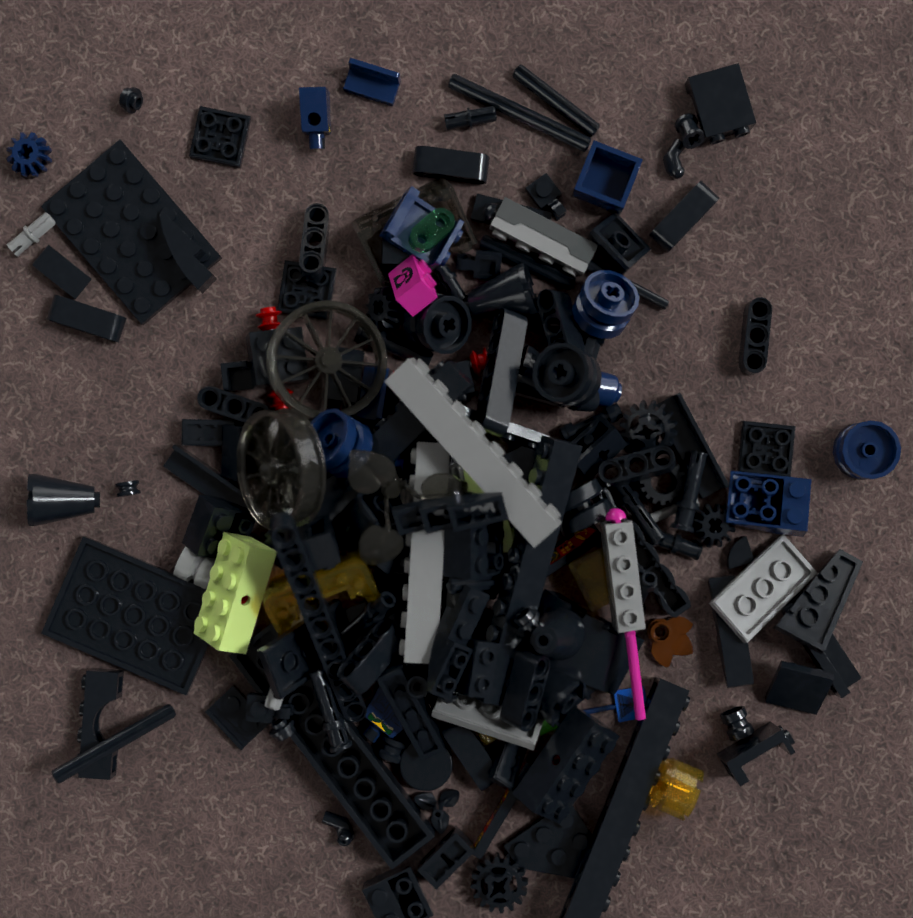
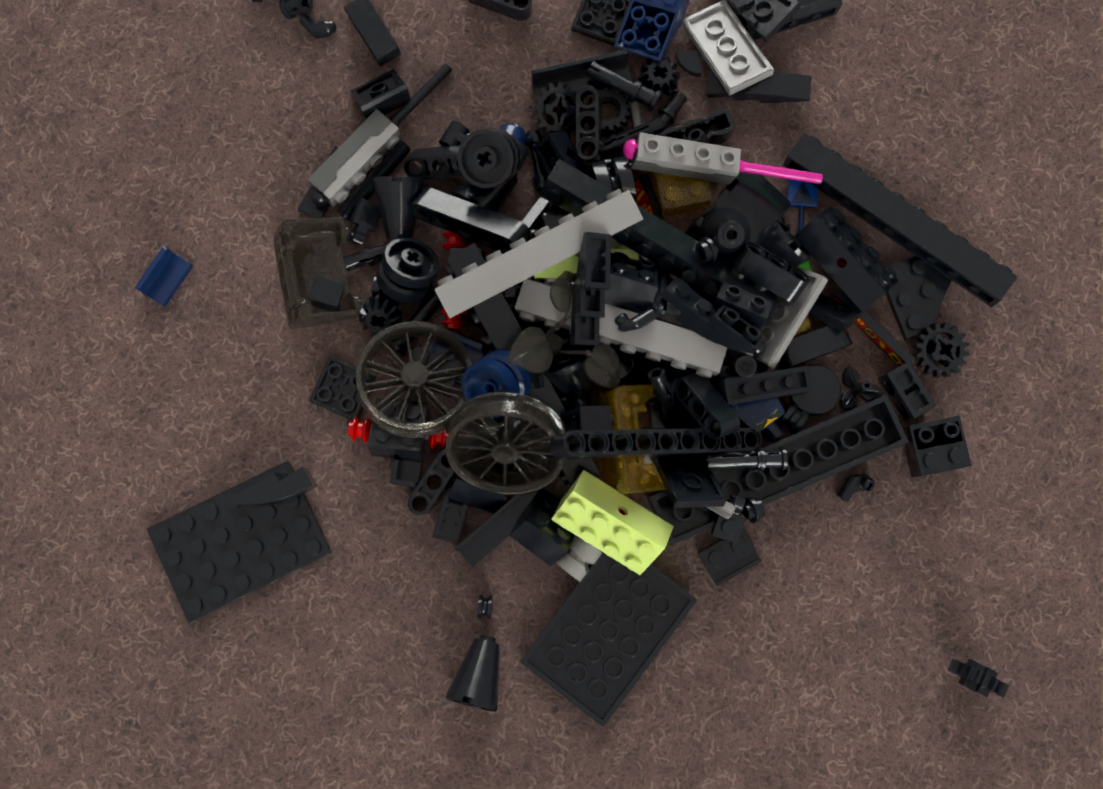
camera: 80 degrees left, 5 degrees down
dark blue gear [6,132,52,177] -> none
light grey axle [7,212,55,257] -> none
black slope [32,244,92,299] -> none
black beam [46,294,127,343] -> none
black axle [51,704,176,784] -> none
black arch [77,668,124,780] -> none
black plate [119,87,143,114] -> none
black tile [189,106,251,168] -> none
dark blue torso [299,87,331,150] -> none
black beam [299,203,330,284] -> none
dark blue panel [379,186,464,270] -> none
dark pink brick [388,254,438,317] -> none
clear green plate [408,208,455,253] -> none
black beam [412,146,490,184] -> none
black axle [444,106,497,131] -> none
black axle [448,74,591,152] -> none
black axle [513,64,600,137] -> none
black plate [525,173,566,221] -> none
dark blue piece [572,140,643,215] -> none
dark blue wheel [572,270,639,339] -> none
reddish brown plate [646,616,693,667] -> none
clear yellow brick [649,758,704,821] -> none
black panel [717,722,796,786] -> none
black wheel [720,706,754,741] -> none
black tile [765,661,834,715] -> none
none -> black arm [614,308,656,332]

